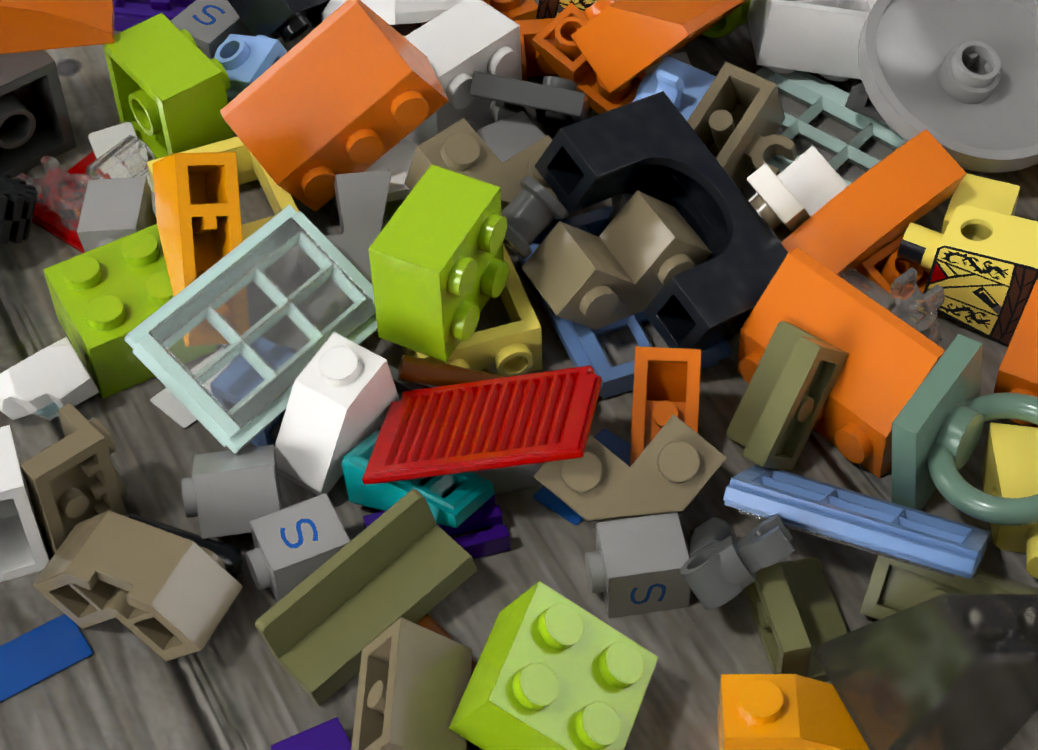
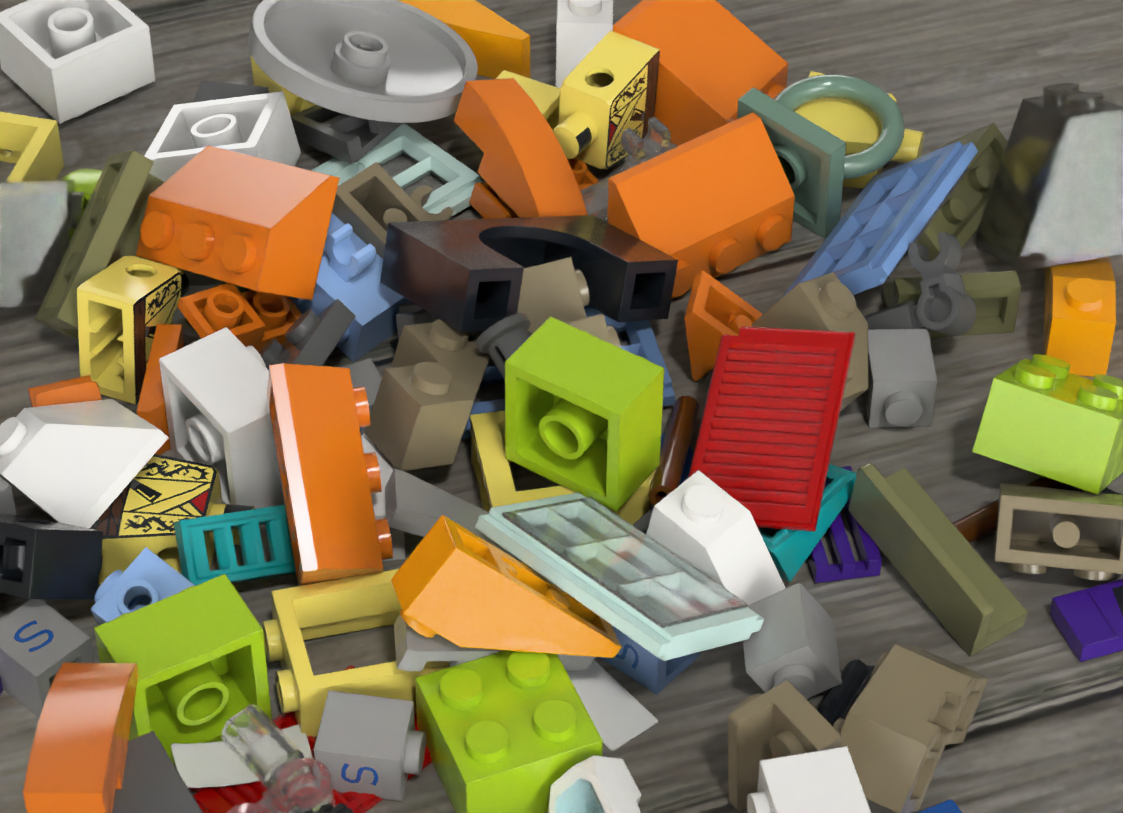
camera: 85 degrees left, 5 degrees down
light grey brick [245,493,350,602] -> none
olive panel [727,321,849,471] -> none
brick [746,145,848,243] -> none

